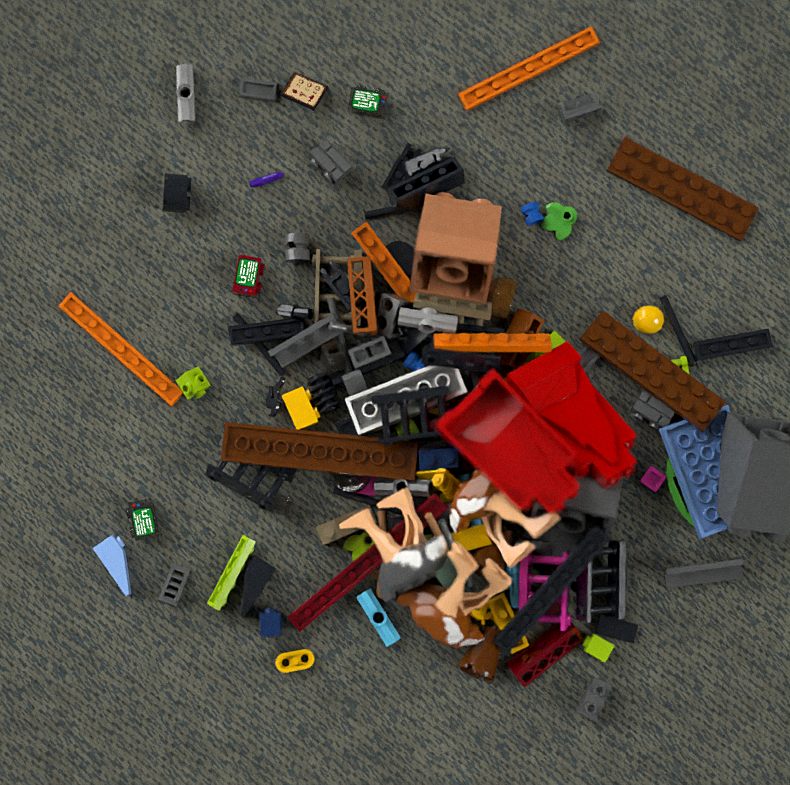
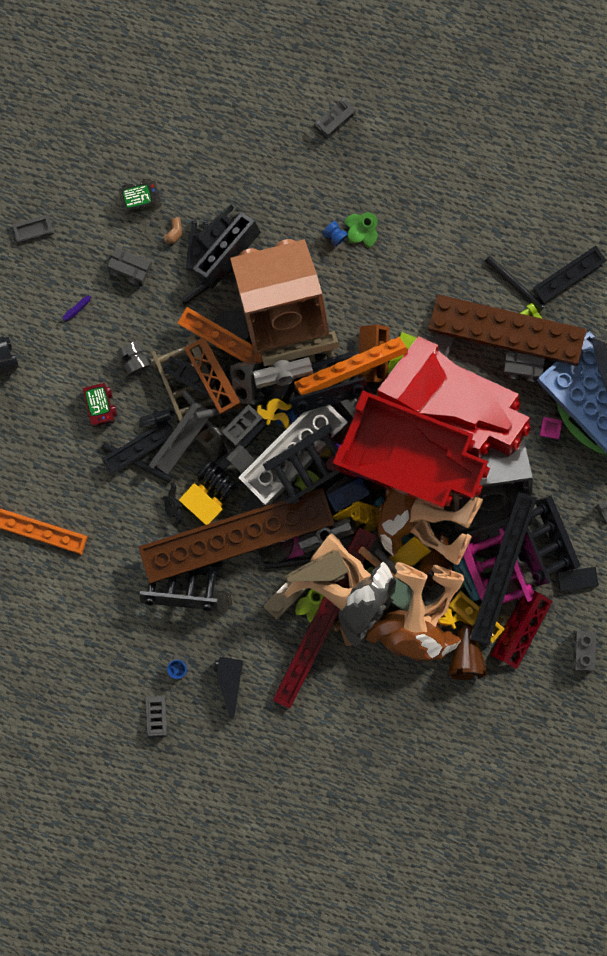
camera: 20 degrees left, 0 degrees up
light blue slope [93,535,131,596] -> none
brick [126,498,160,541] -> none
lime brick [176,366,211,400] -> none
lime plate [207,535,256,611] -> none
dark blue brick [260,608,283,637] -> none
yellow plate [276,649,314,673] -> none
piece [280,72,329,111] -> none
medium azure piece [356,588,401,647] -> none
orange tile [458,26,600,111] -> none
clear orange panel [490,276,517,321] -> none
lime brick [582,634,614,663] -> none
reddish brown plate [607,137,759,242] -> none
yellow hair [633,305,664,334] -> none
none -> medium nougat arm [164,217,182,244]
none -> blue wheel [167,660,187,679]
none -> yellow piece [256,398,292,429]
none -> dark tan slope [283,549,349,582]

